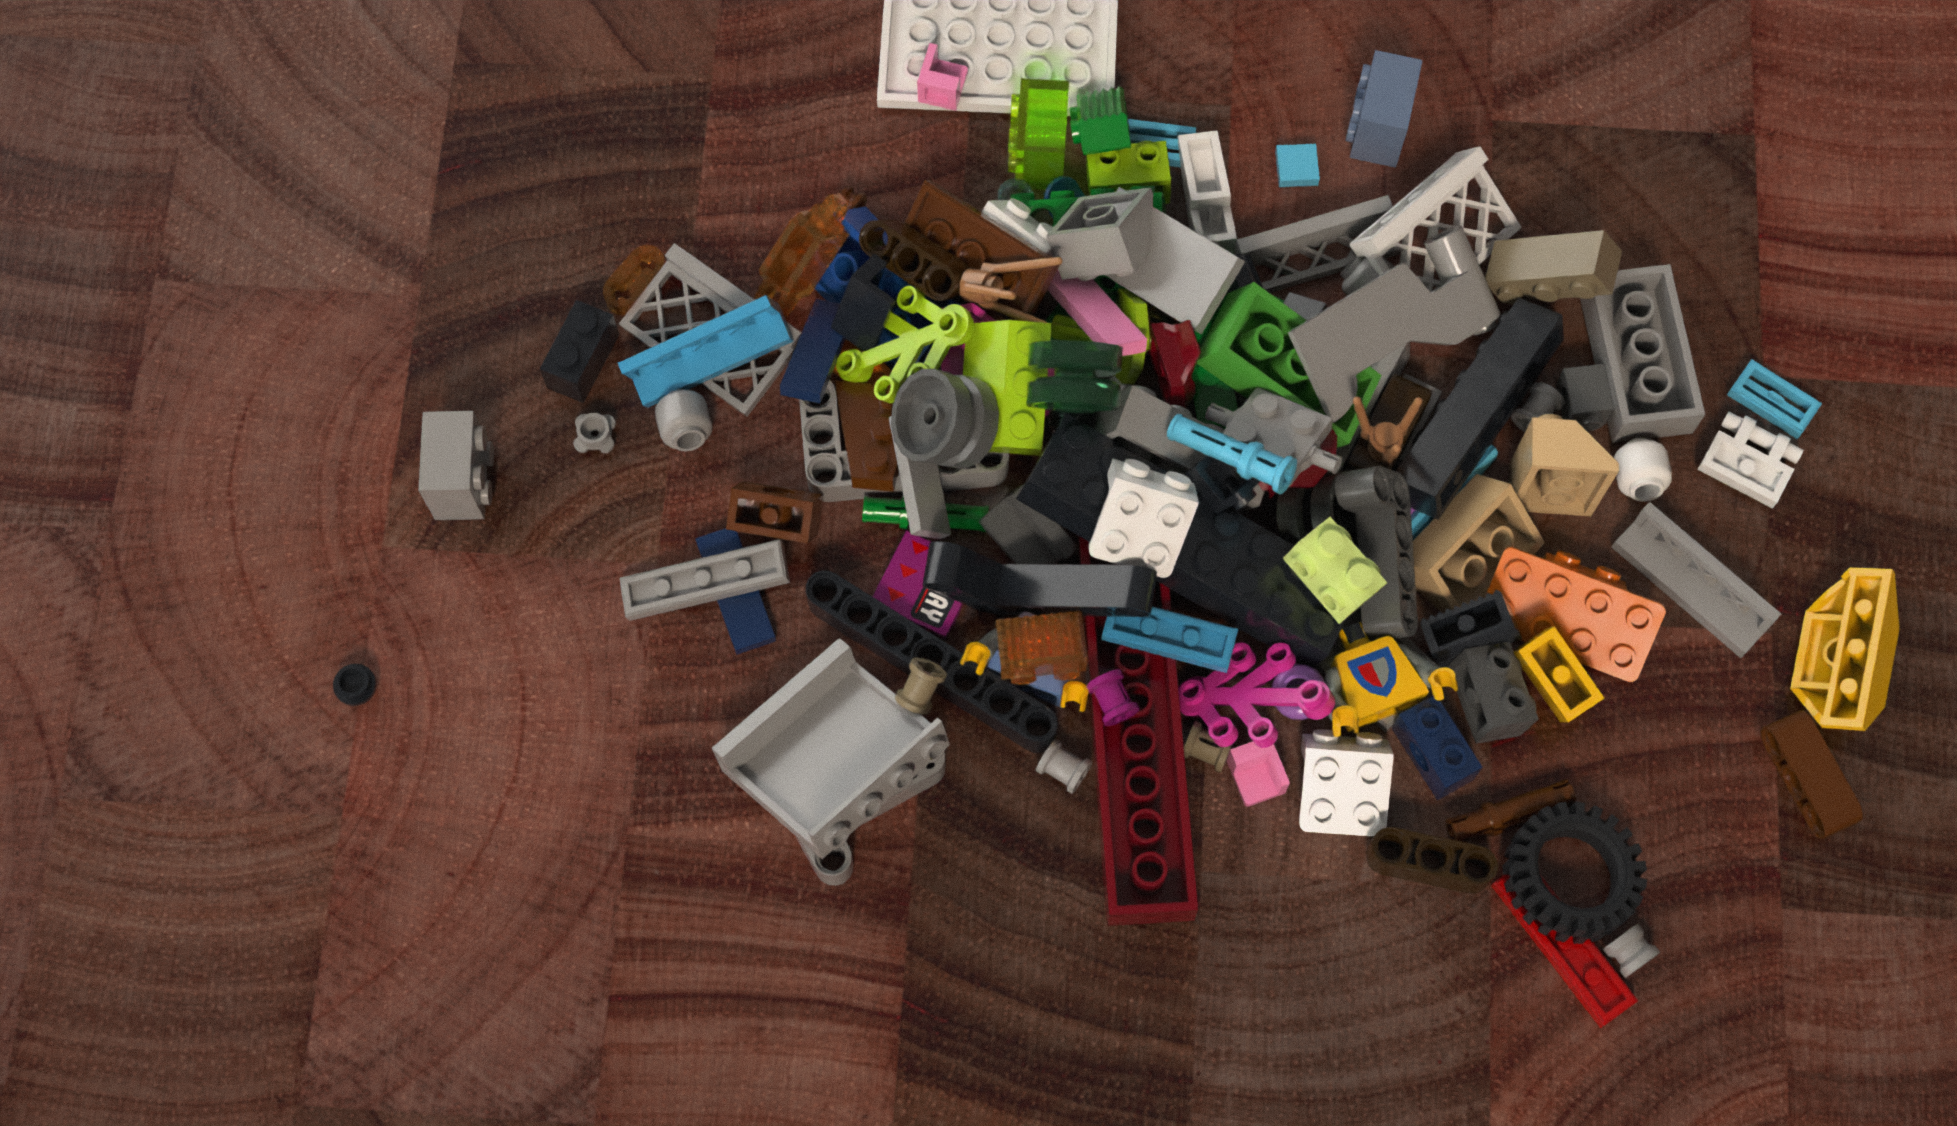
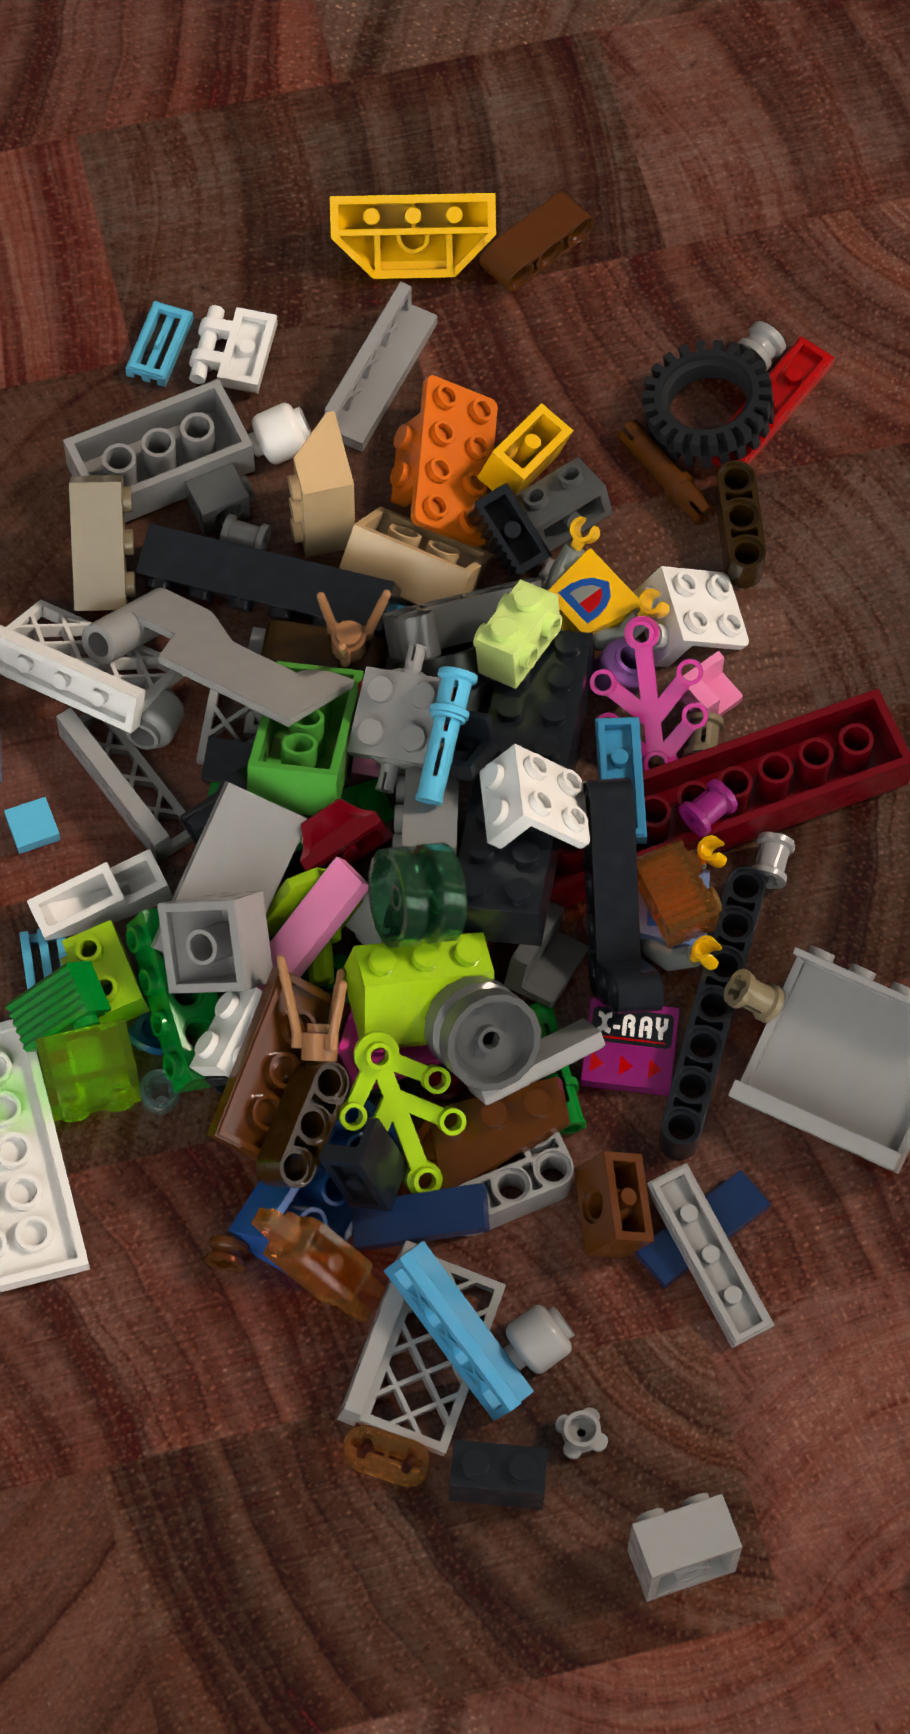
camera: 110 degrees left, 5 degrees down
bright pink panel [917,43,968,111] -> none
dark blue brick [1392,696,1482,801] -> none

